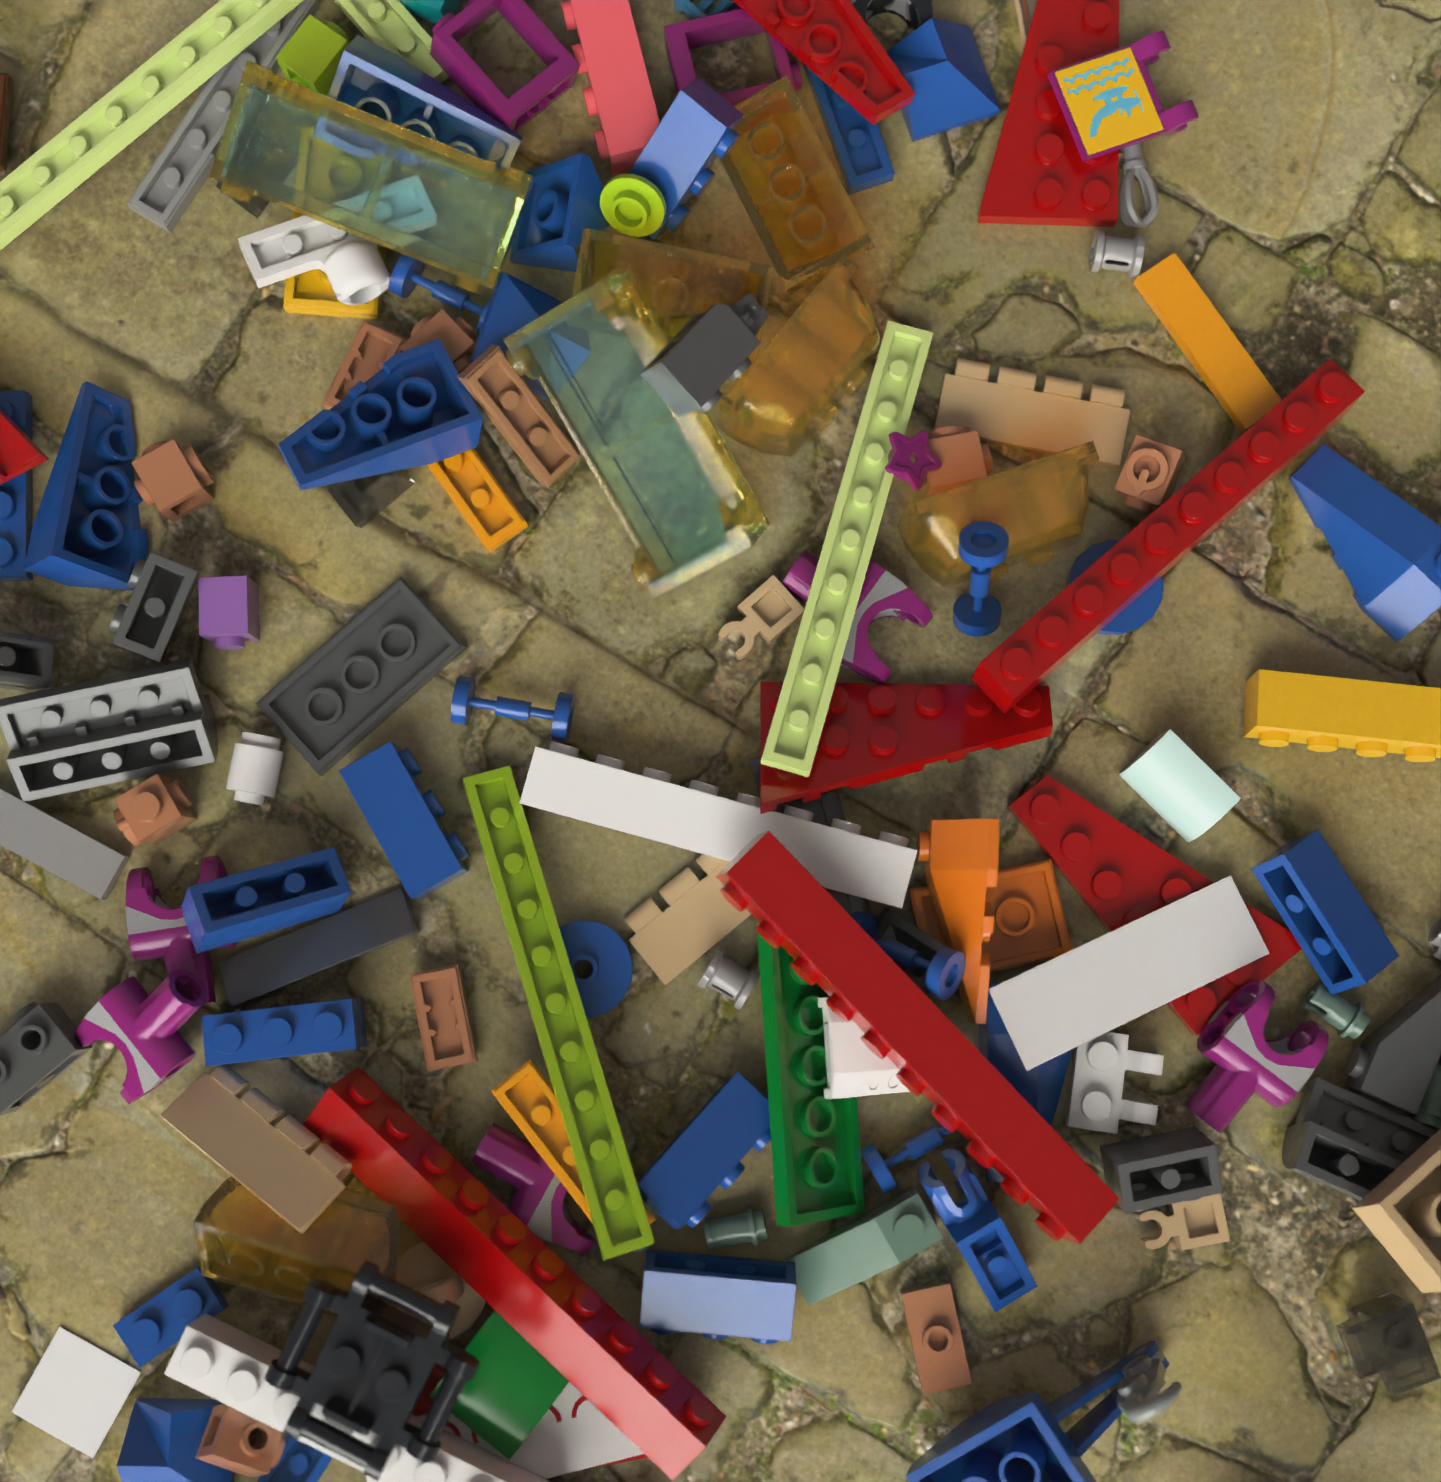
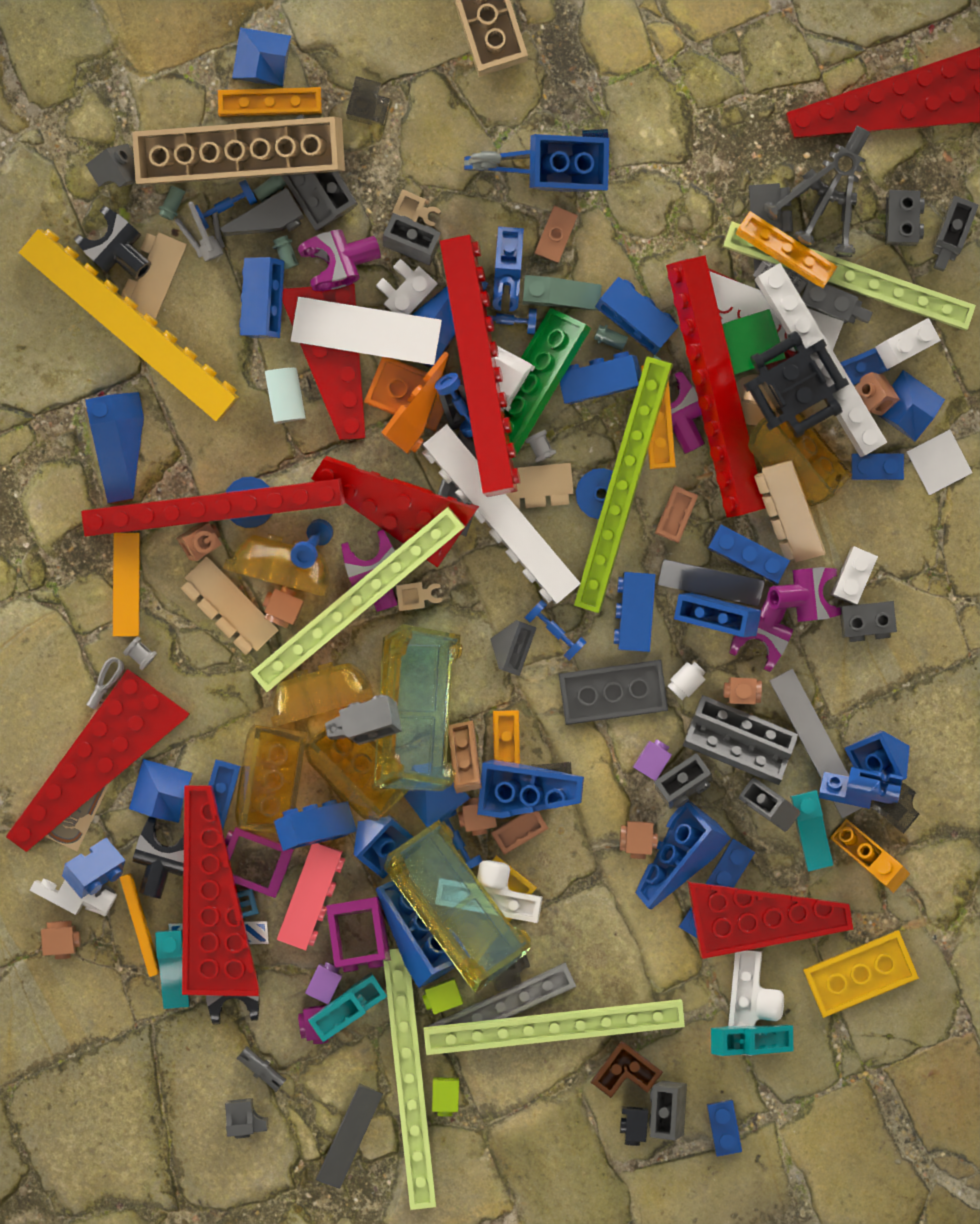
camera: 150 degrees left, 5 degrees up
lime piece [600,174,666,237] -> none
magenta plate [885,430,942,491] -> none
flag [1048,30,1199,162] -> none
none -> dark grey slope [490,620,536,676]
none -> white brick [830,546,878,605]

